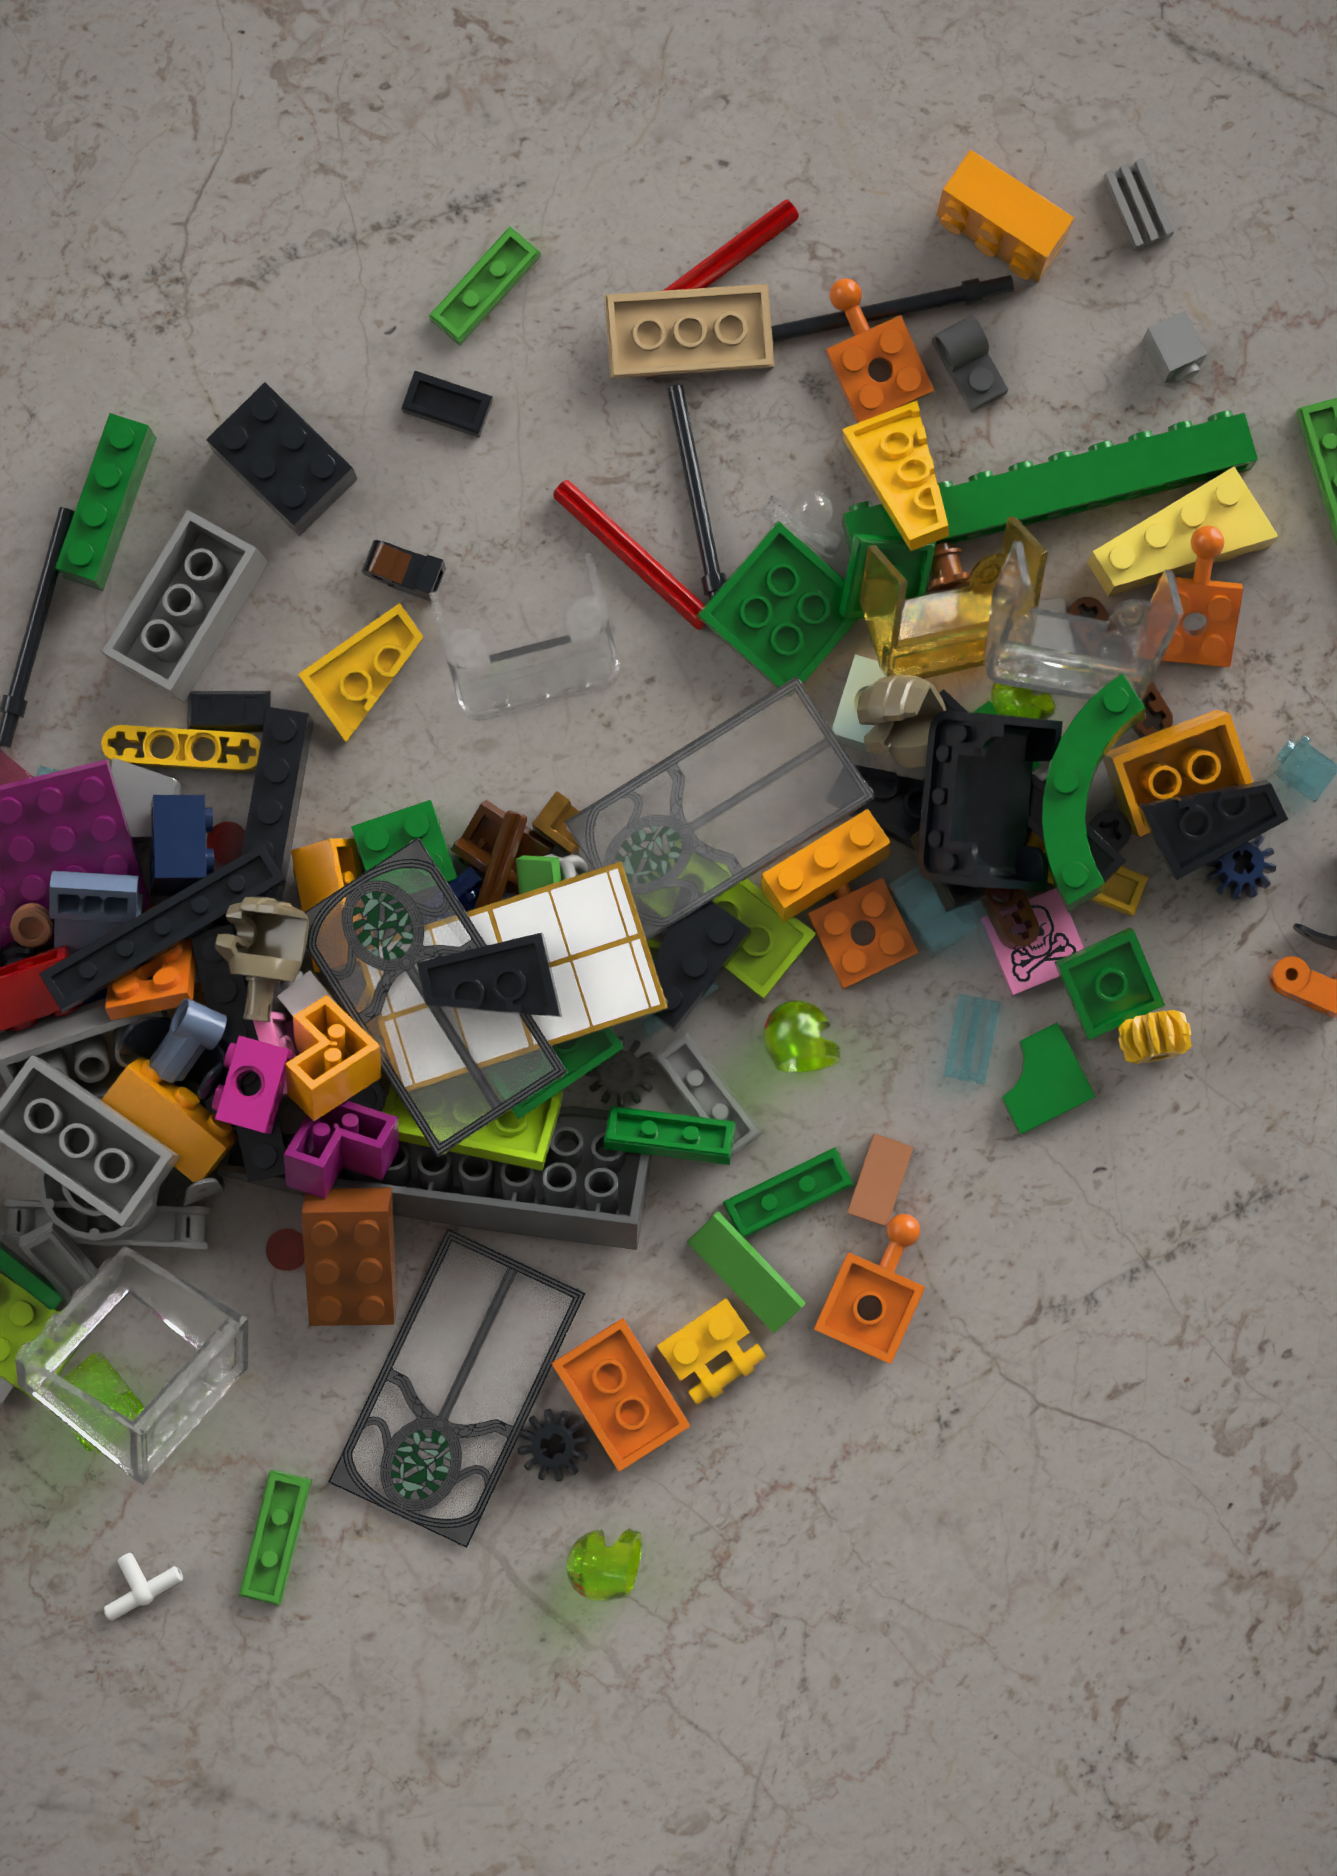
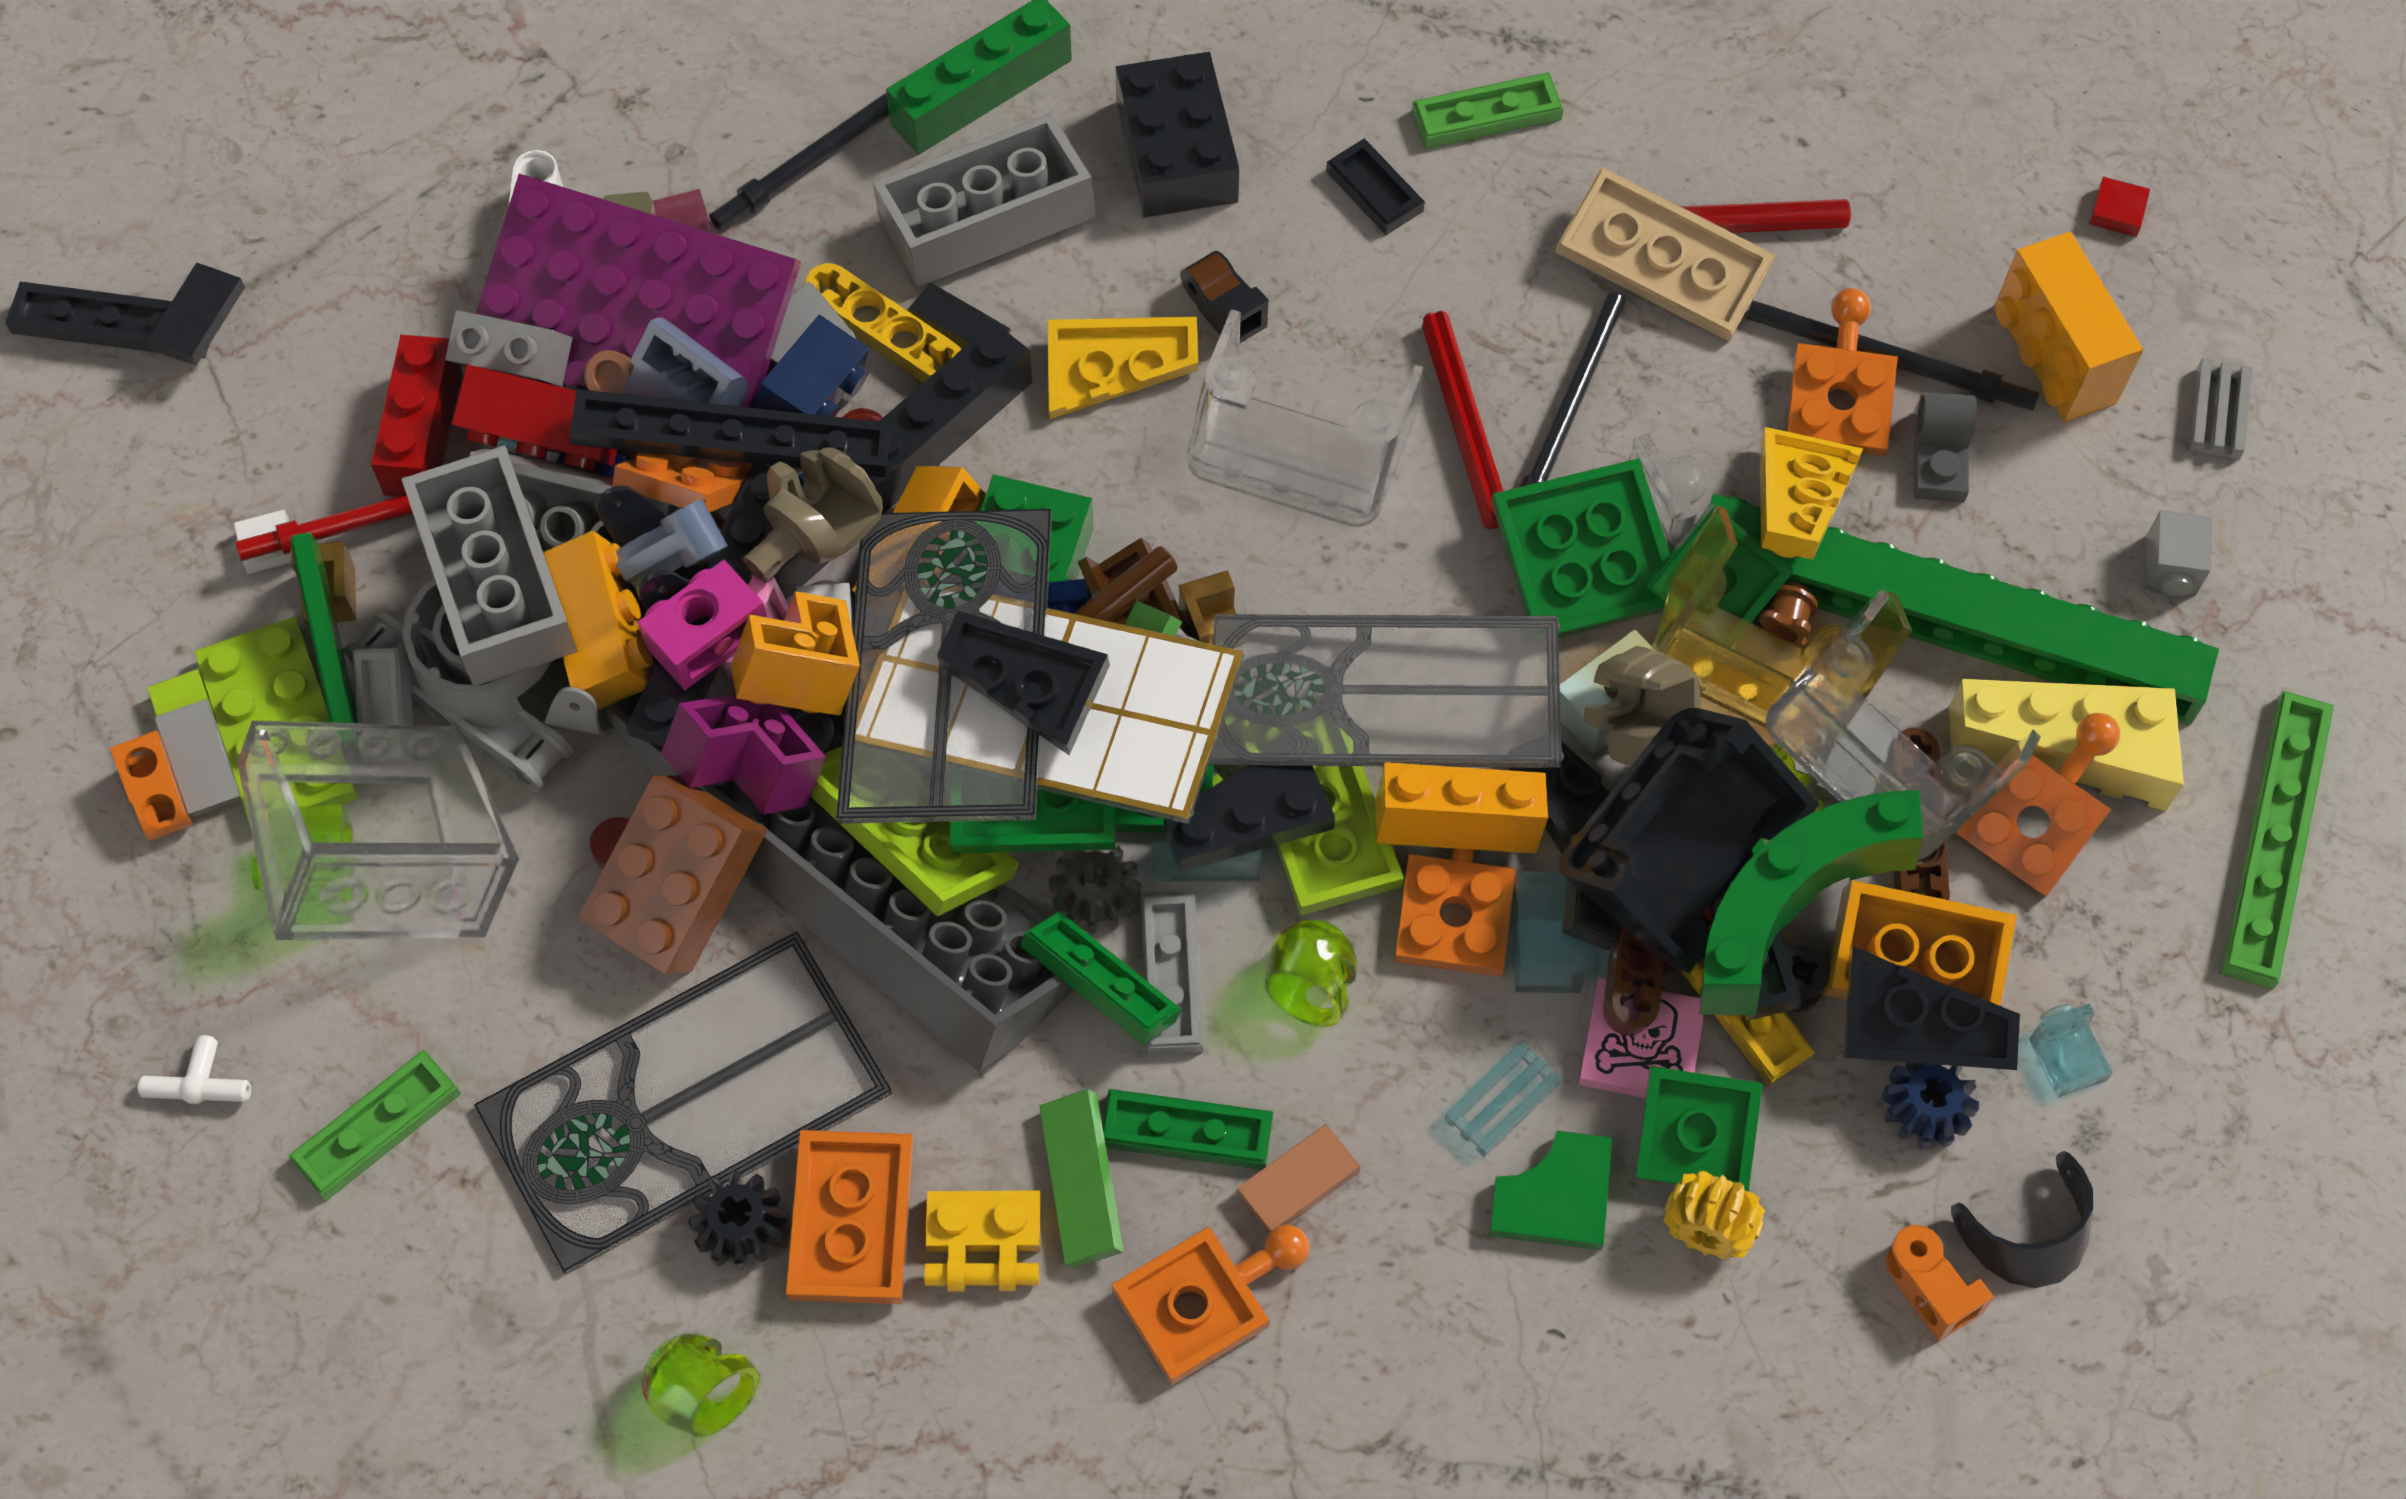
camera: 30 degrees right, 20 degrees down
none -> red tile [2089,176,2150,237]

